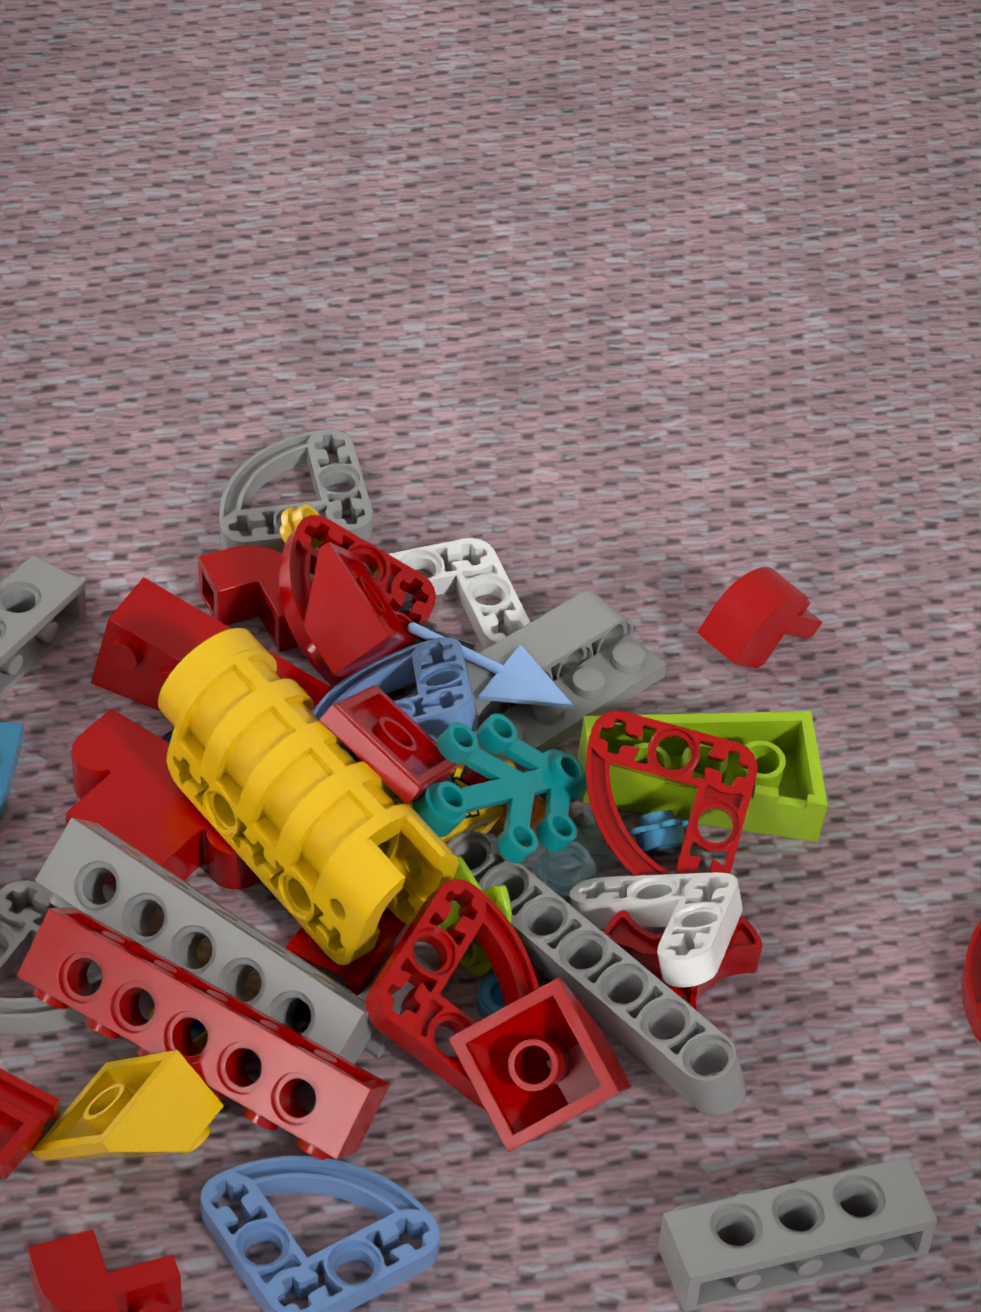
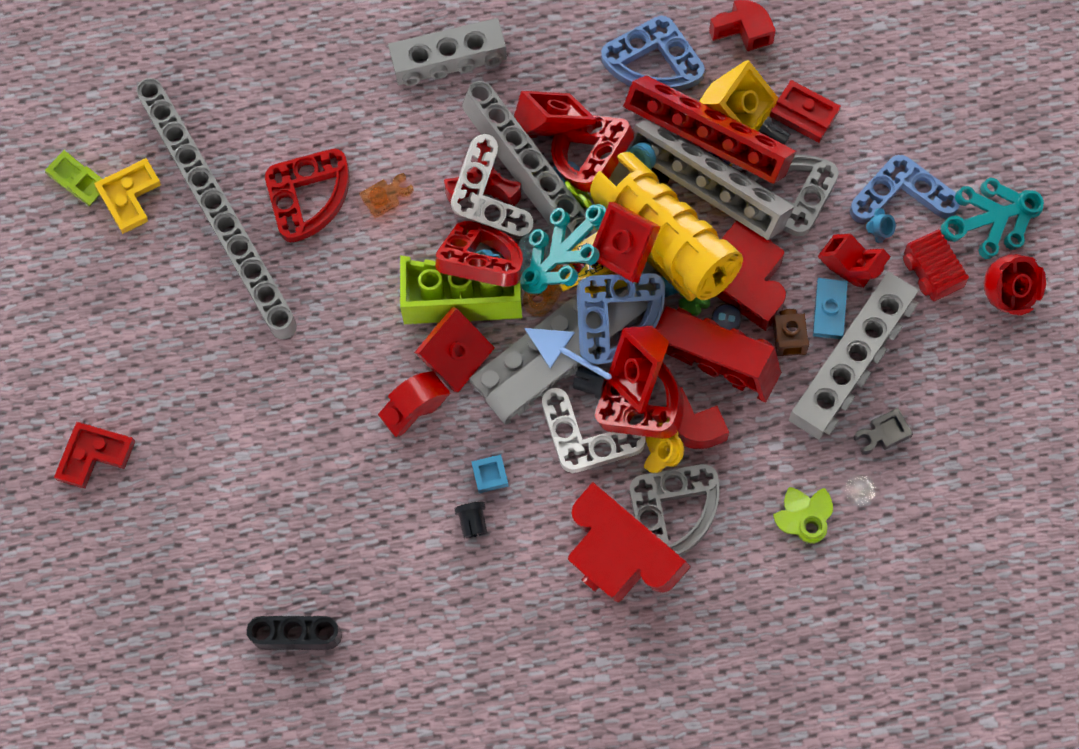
camera: 170 degrees left, 25 degrees up
none -> black beam [246,616,342,650]
none -> clear orange plate [359,173,414,219]
none -> red plate [414,307,495,393]
none -> black bush [454,501,488,539]
none -> dark azure plate [471,455,509,493]
none -> red brick [568,482,691,602]
none -> dark azure tile [627,143,656,170]
none -> black bush [758,117,791,145]
none -> reddish brown brick [773,309,809,356]
none -> lime plate [773,487,833,544]

